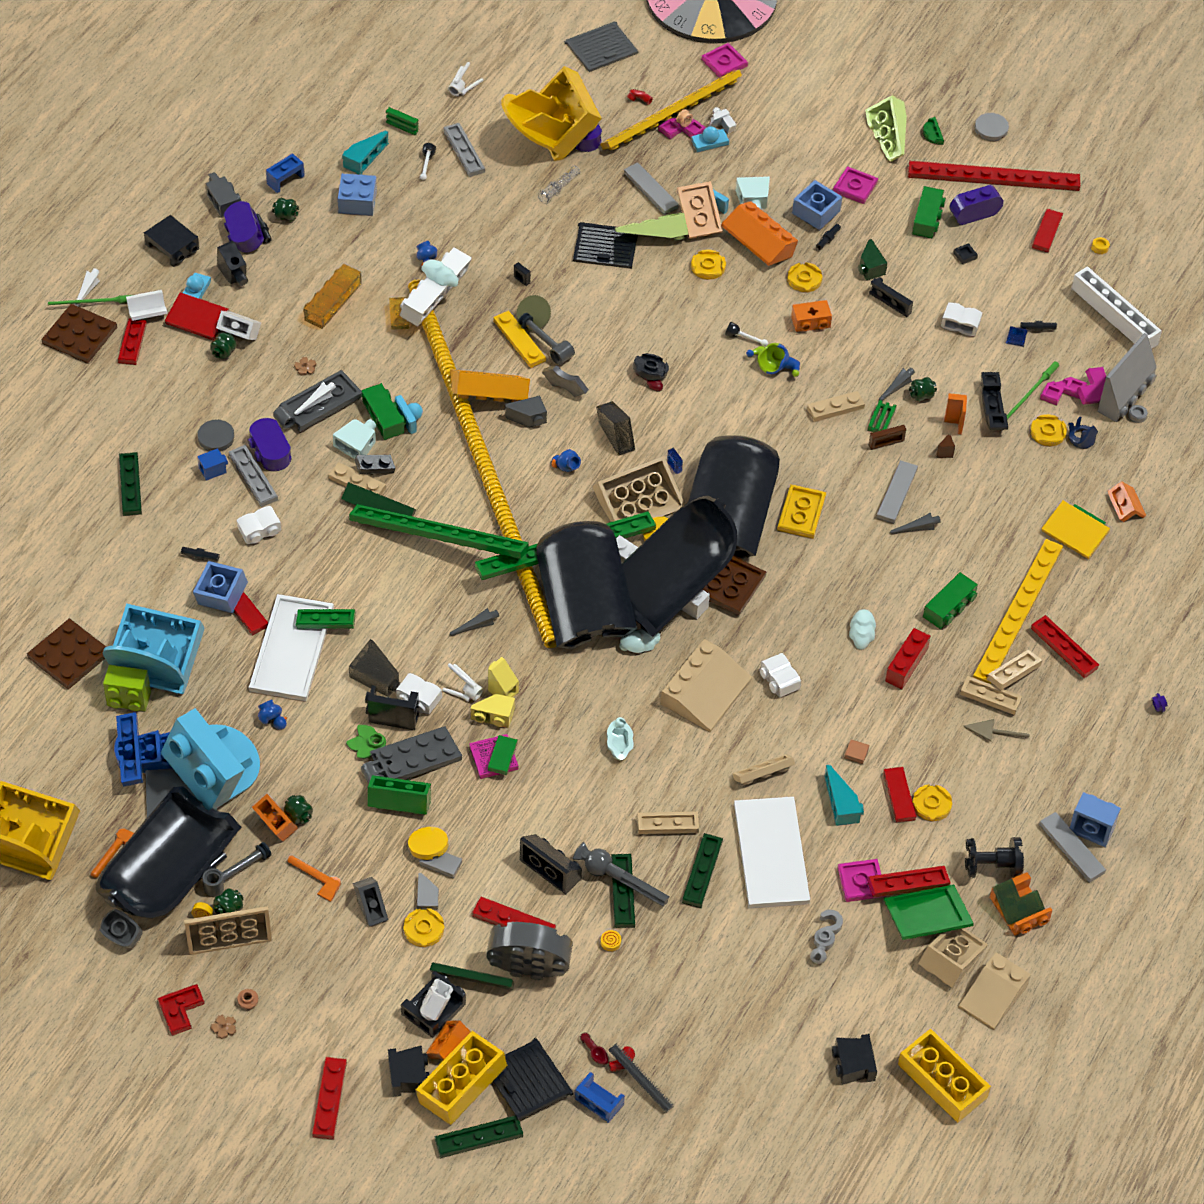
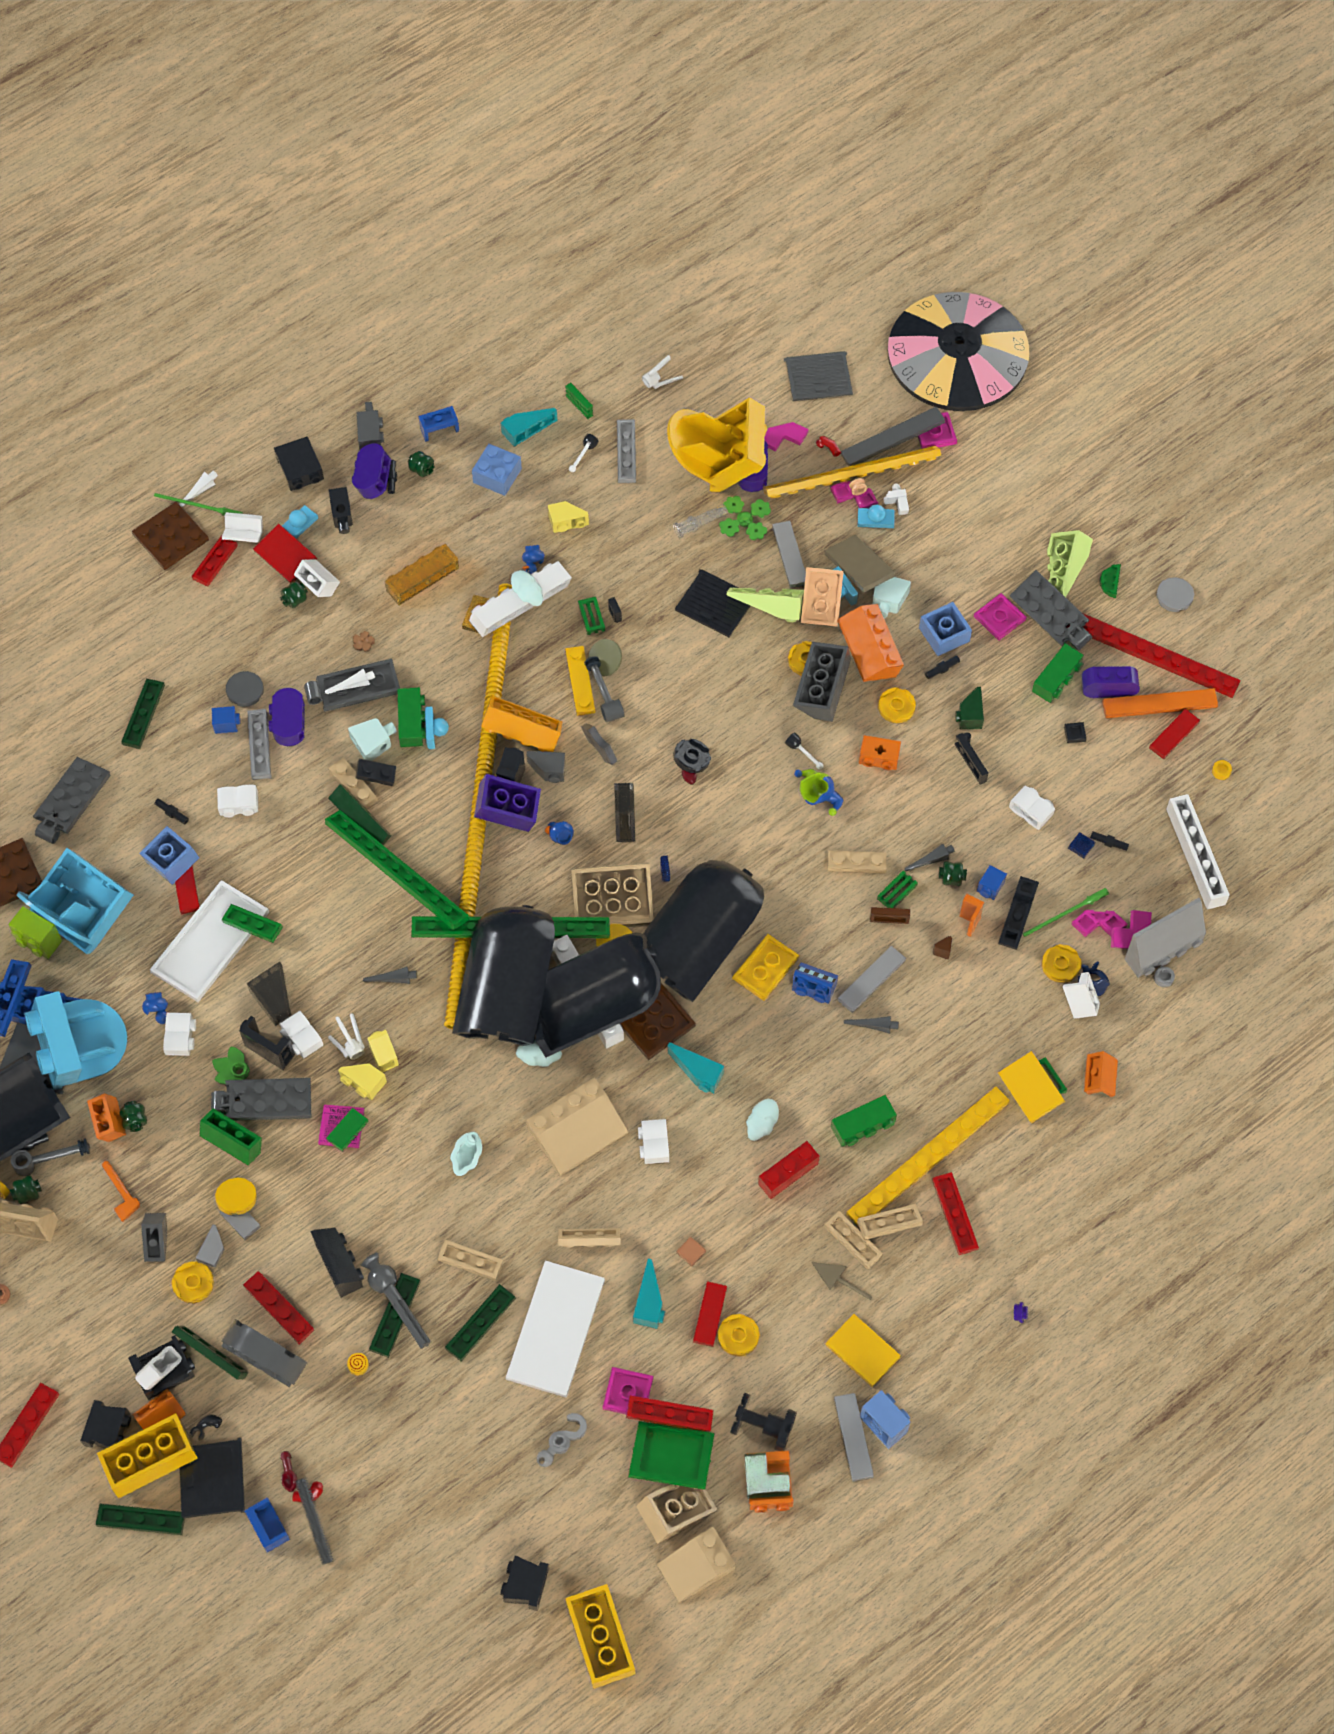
camera: 25 degrees right, 10 degrees up
none -> dark grey hinge [33,757,111,844]
none -> white brick [163,1013,196,1056]
none -> black arm [190,1414,222,1441]
none -> dark purple brick [474,774,541,832]
none -> black hips [496,747,525,783]
none -> light yellow slope [548,501,589,533]
none -> green tile [578,597,605,635]
none -> teal slope [668,1042,724,1093]
none -> bright green plant [719,496,771,540]
none -> dark pink tile [764,422,809,452]
none -> blue slope [792,962,838,1004]
none -> dark grey slope [793,642,851,722]
none -> dark tan tile [824,535,895,592]
none -> yellow tile [825,1314,901,1388]
none -> dark grey tile [841,407,945,466]
none -> blue brick [977,865,1007,900]
none -> dark grey hinge [1009,570,1093,651]
none -> white panel [1063,972,1100,1019]
none -> orange tile [1102,688,1218,718]

